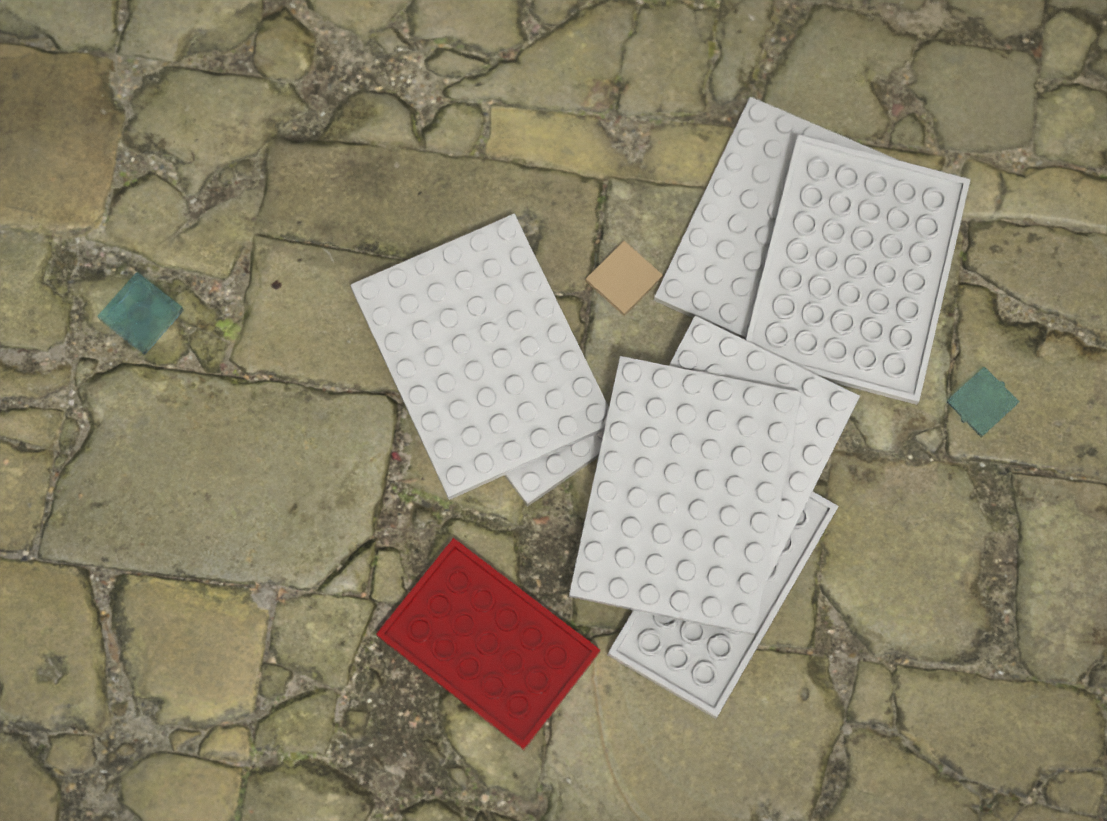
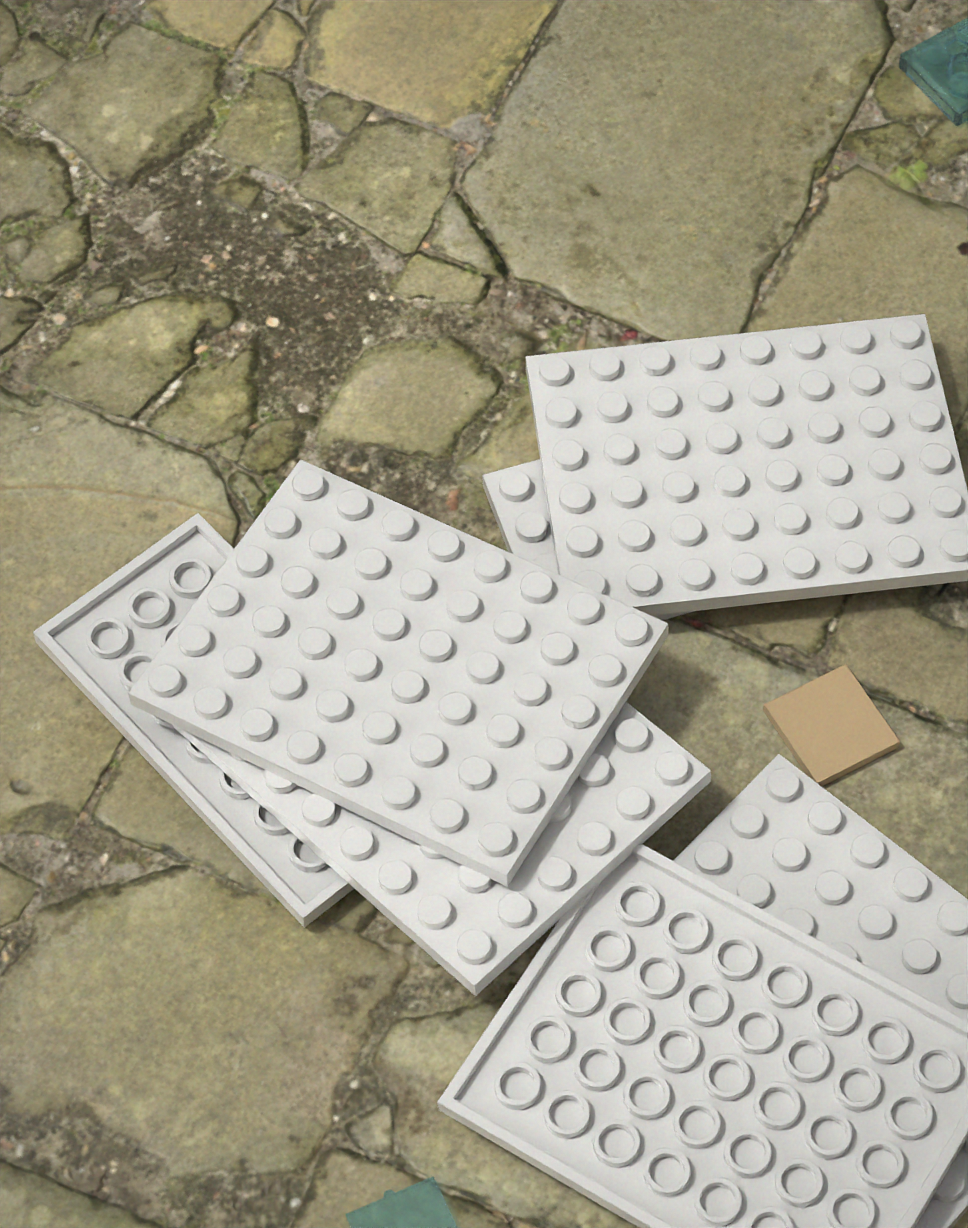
camera: 110 degrees right, 15 degrees down
red plate [376,538,601,751] -> none

